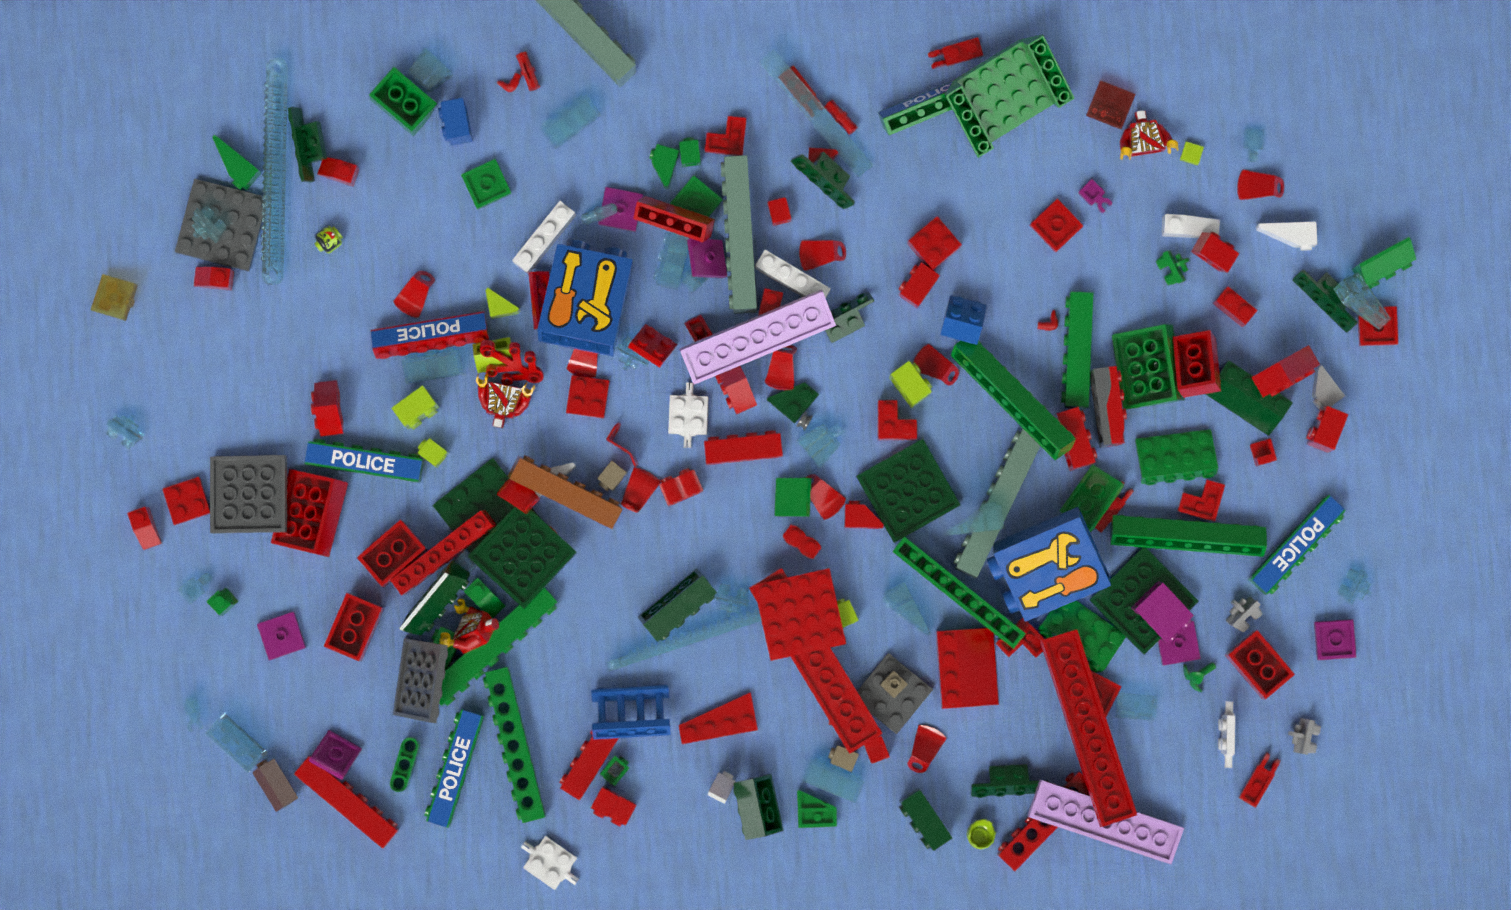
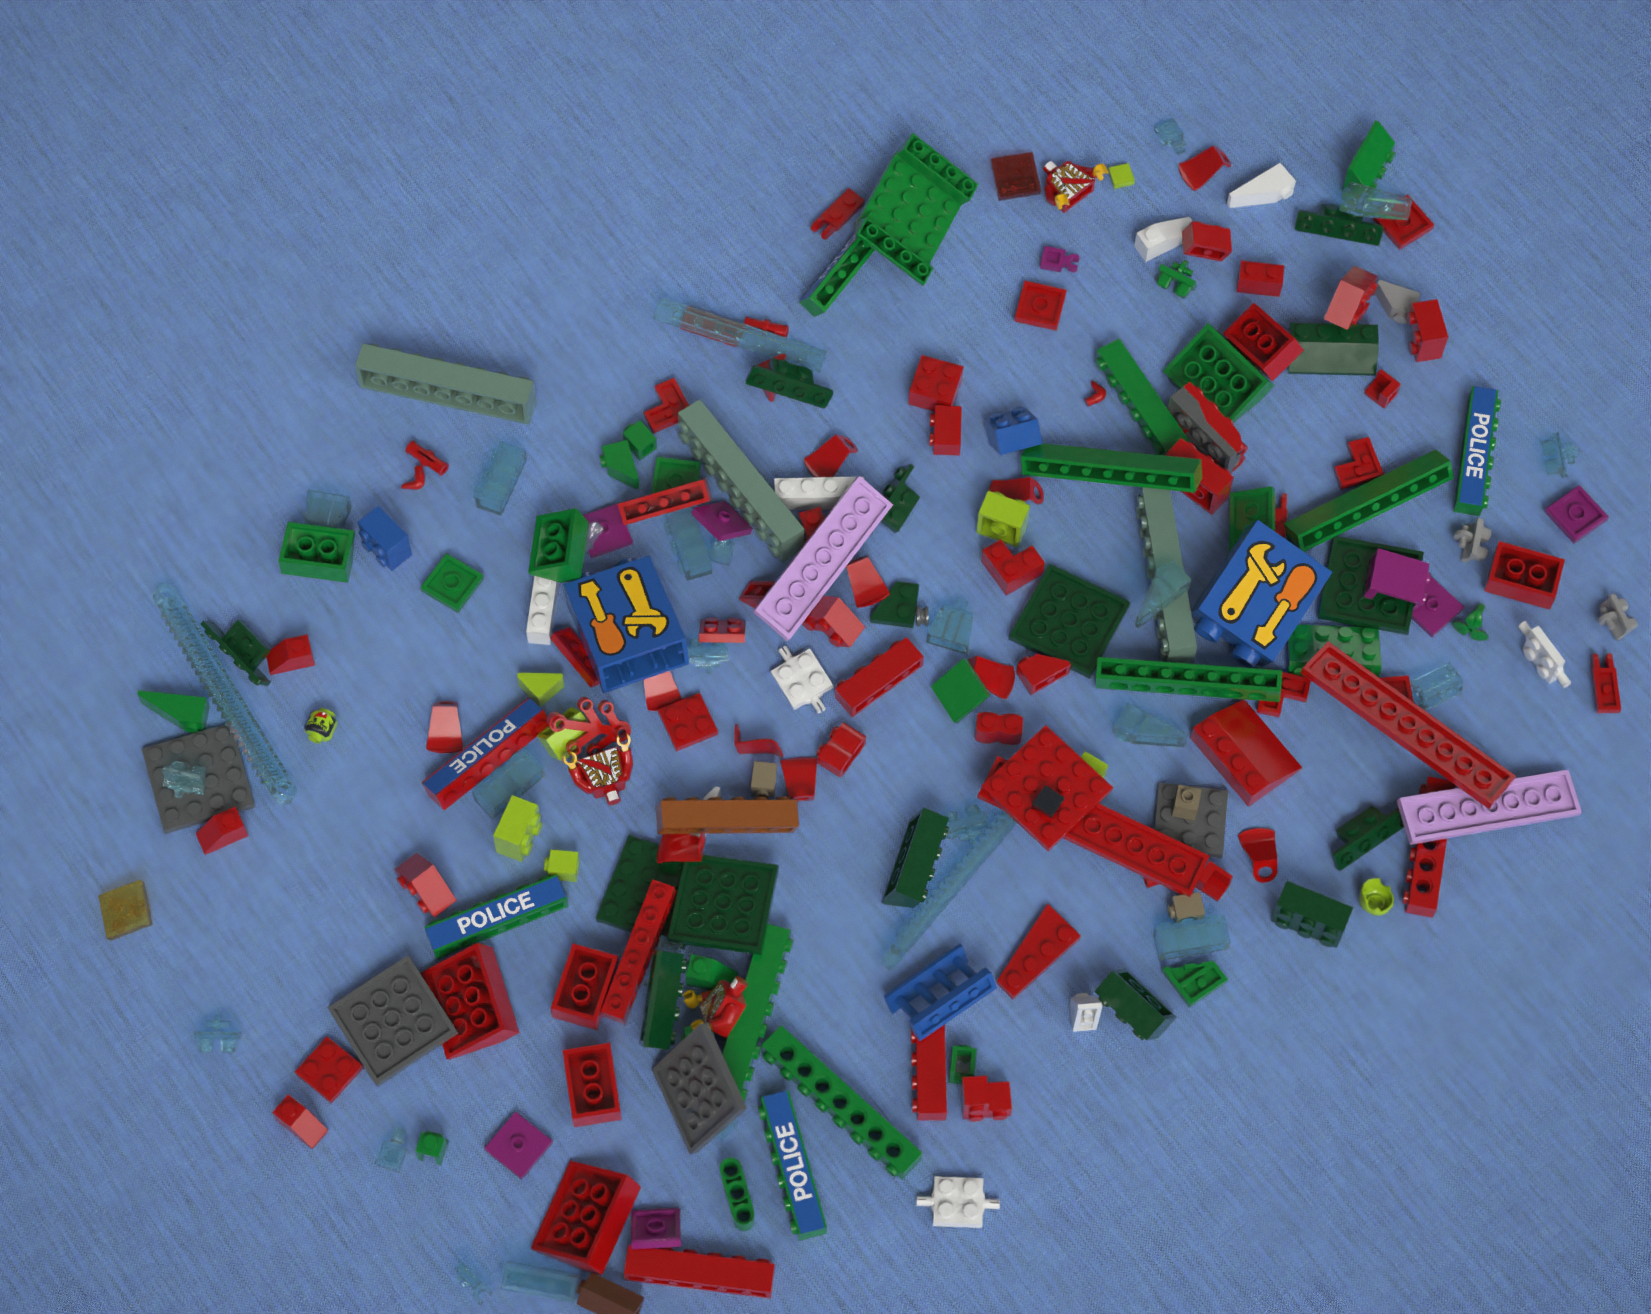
camera: 30 degrees left, 20 degrees down
red panel [767,197,791,226] -> none
green bracket [1135,429,1218,486] -> none
none -> green slope [528,508,589,583]
none -> red slope [530,1161,641,1276]
none -> black tile [1032,785,1065,819]

